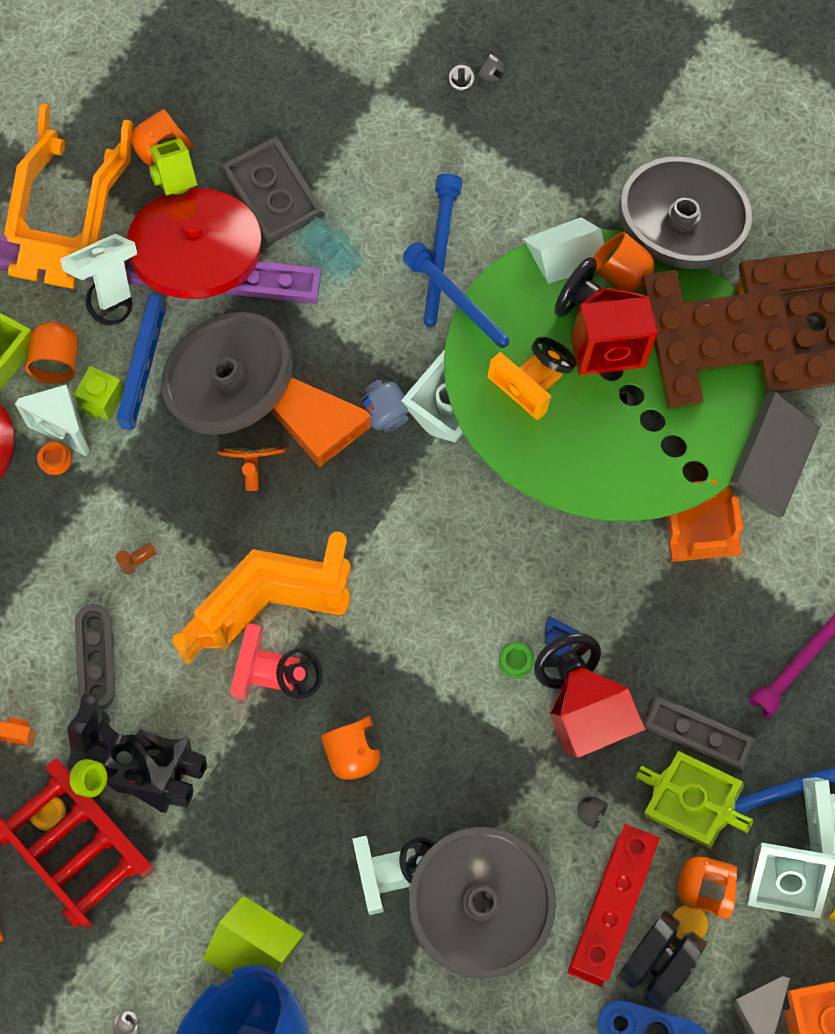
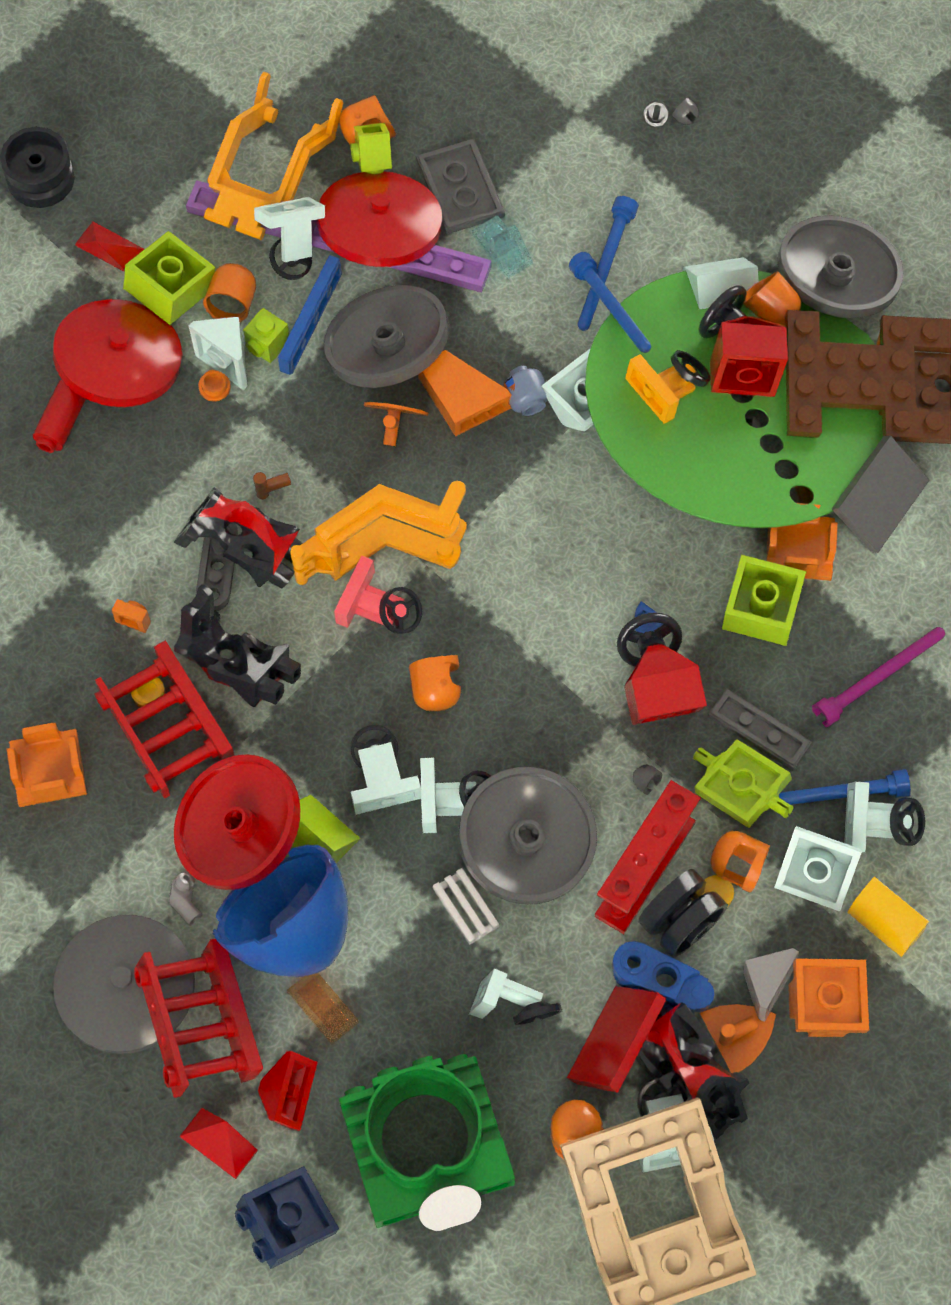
camera: 10 degrees right, 5 degrees down
lime tile [70,759,107,798] -> none
bright green tile [498,642,534,679] -> none
none -> black hips [174,487,303,589]
none -> red dish [174,754,301,890]
none -> light aqua piece [350,725,421,815]
none -> white tile [433,868,499,945]
none -> lime brick [722,554,806,646]

